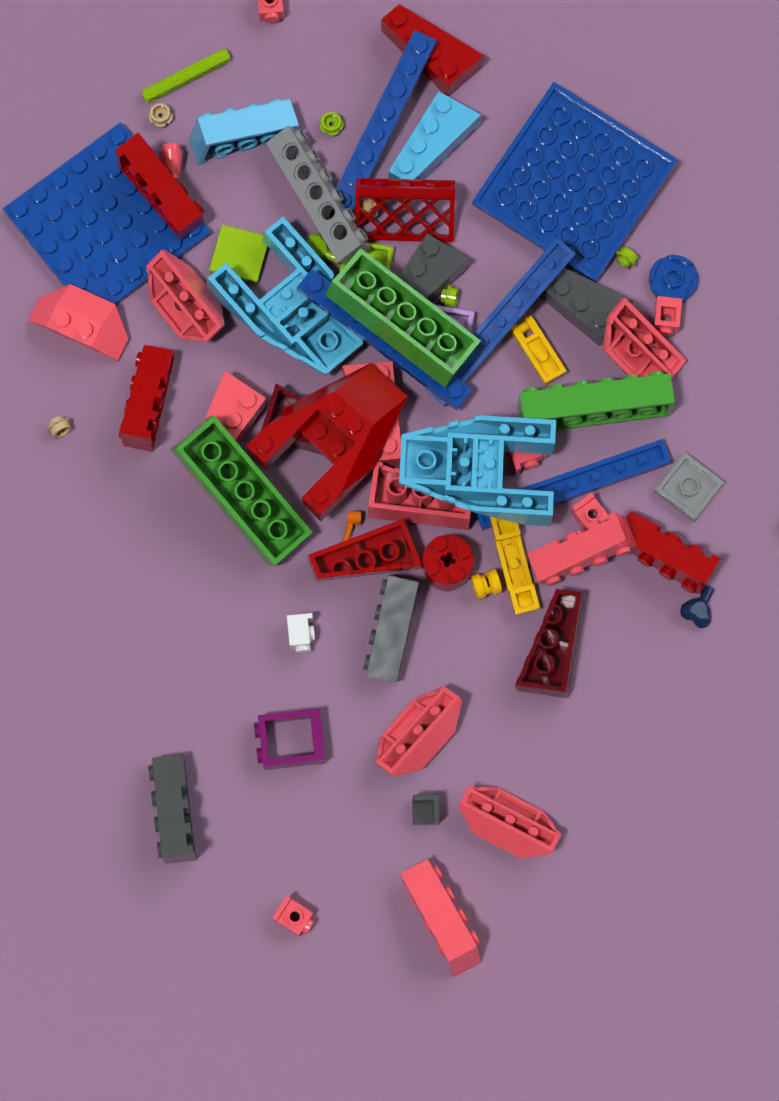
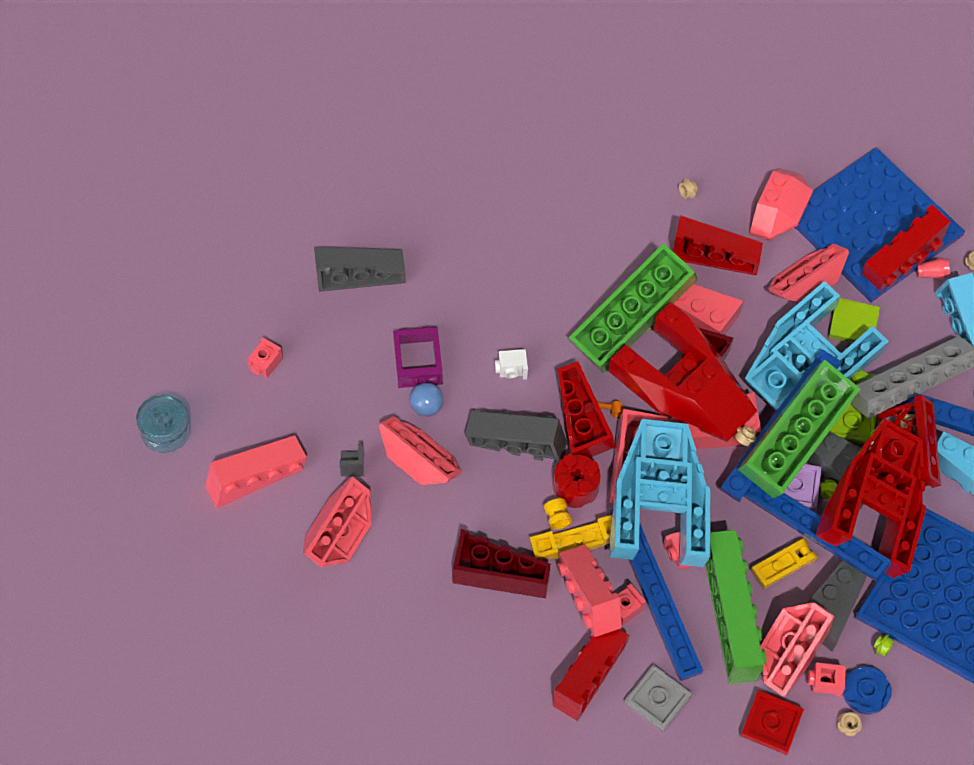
camera: 90 degrees right, 15 degrees down
dark blue rock [680,586,714,629] -> none
none -> clear light blue wheel [136,394,191,453]
none -> medium blue hair [410,383,443,417]
none -> tan plate [735,426,757,447]
none -> red plate [741,690,804,755]
none -> red wedge [816,419,926,578]
none -> tan plate [837,712,862,736]

